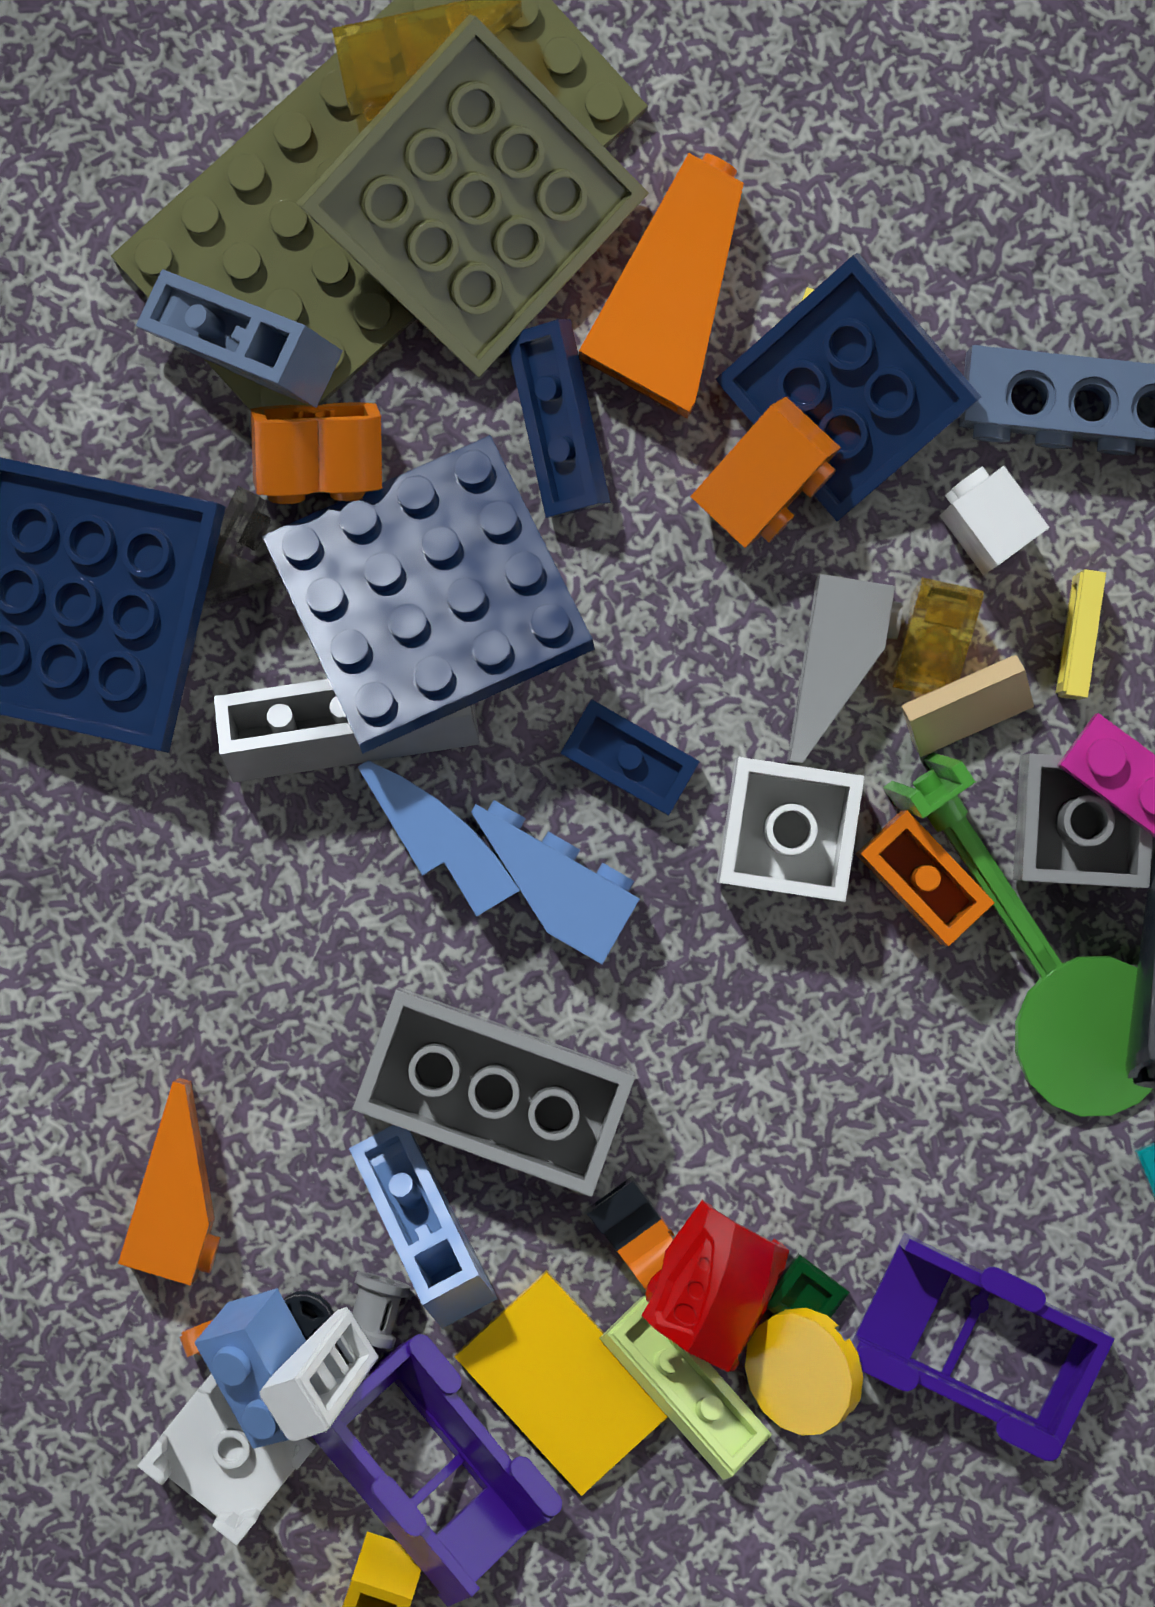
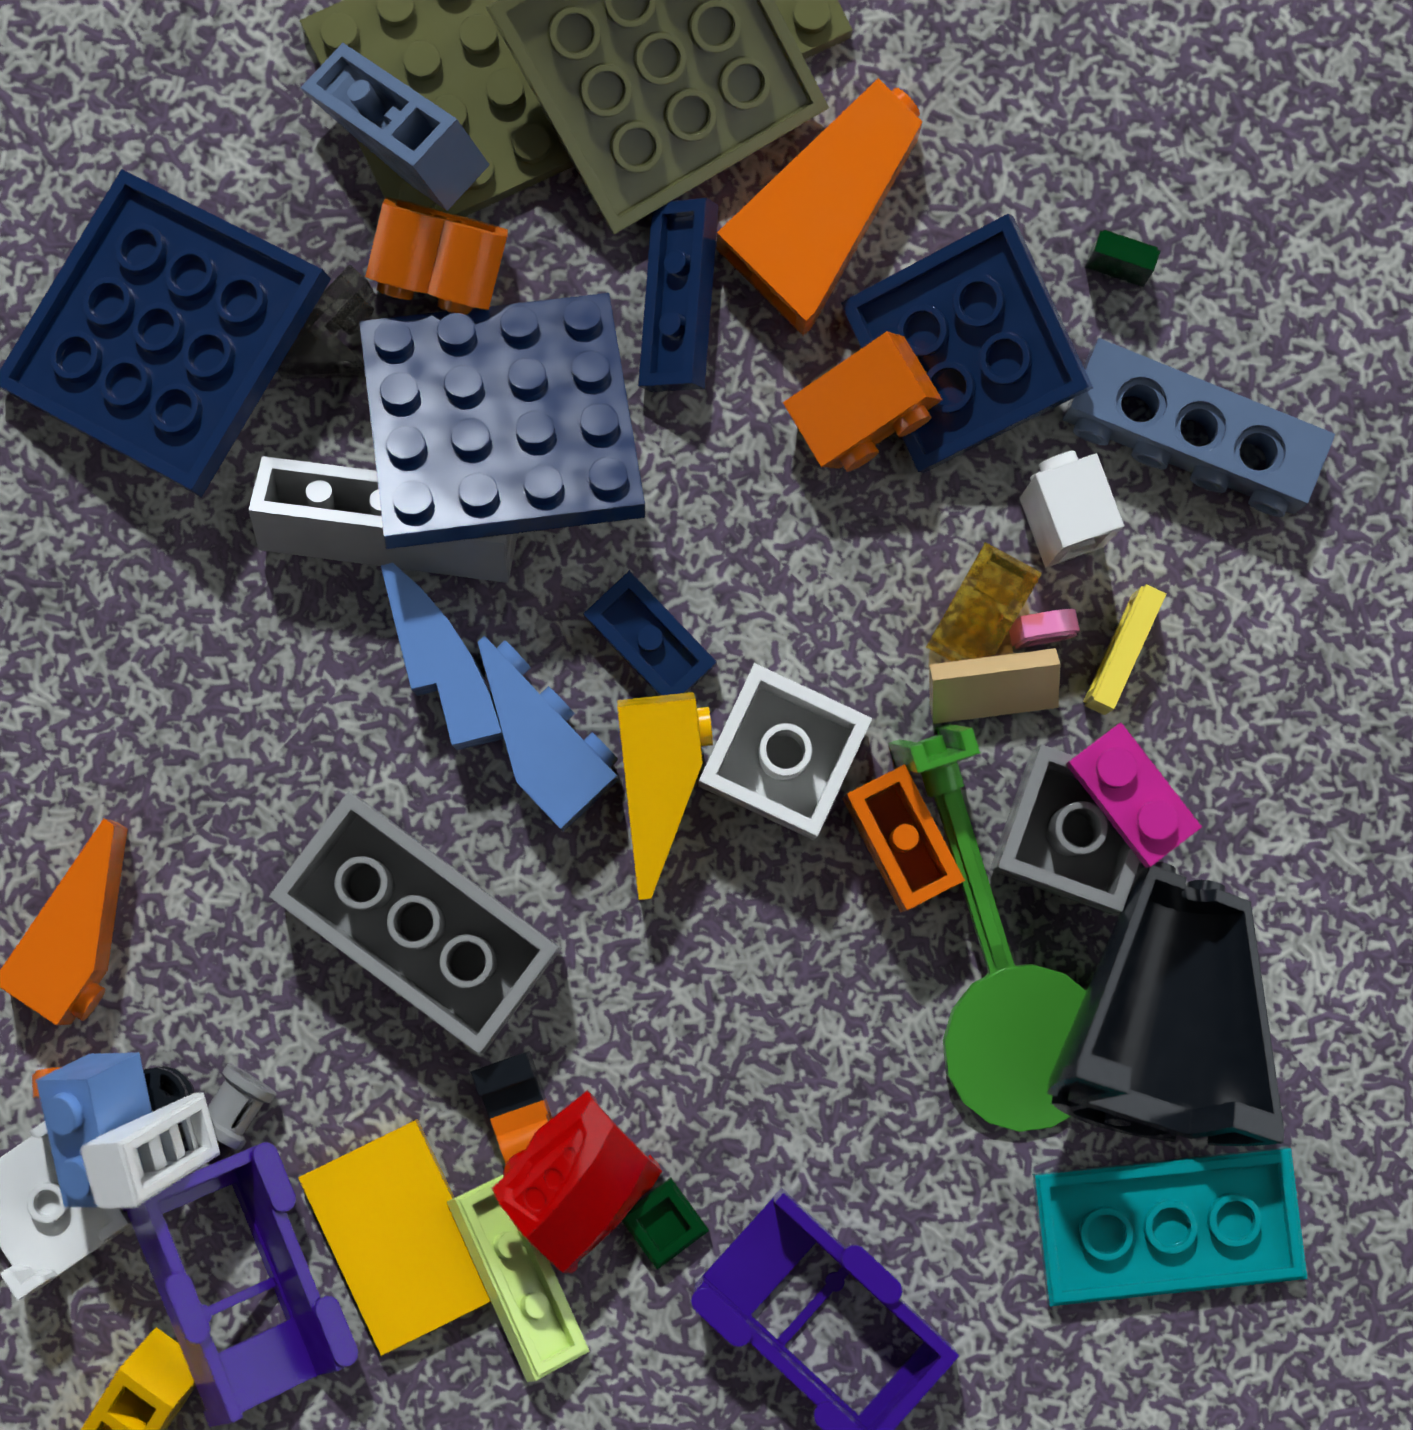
camera: 15 degrees right, 5 degrees down
medium blue slope [349,1125,497,1328] -> none
yellow tile [745,1308,863,1436] -> none
light grey slope [787,574,903,764] -> none
none -> yellow slope [617,692,713,900]
none -> bright pink tile [1008,609,1080,649]
none -> dark green tile [1085,230,1161,287]

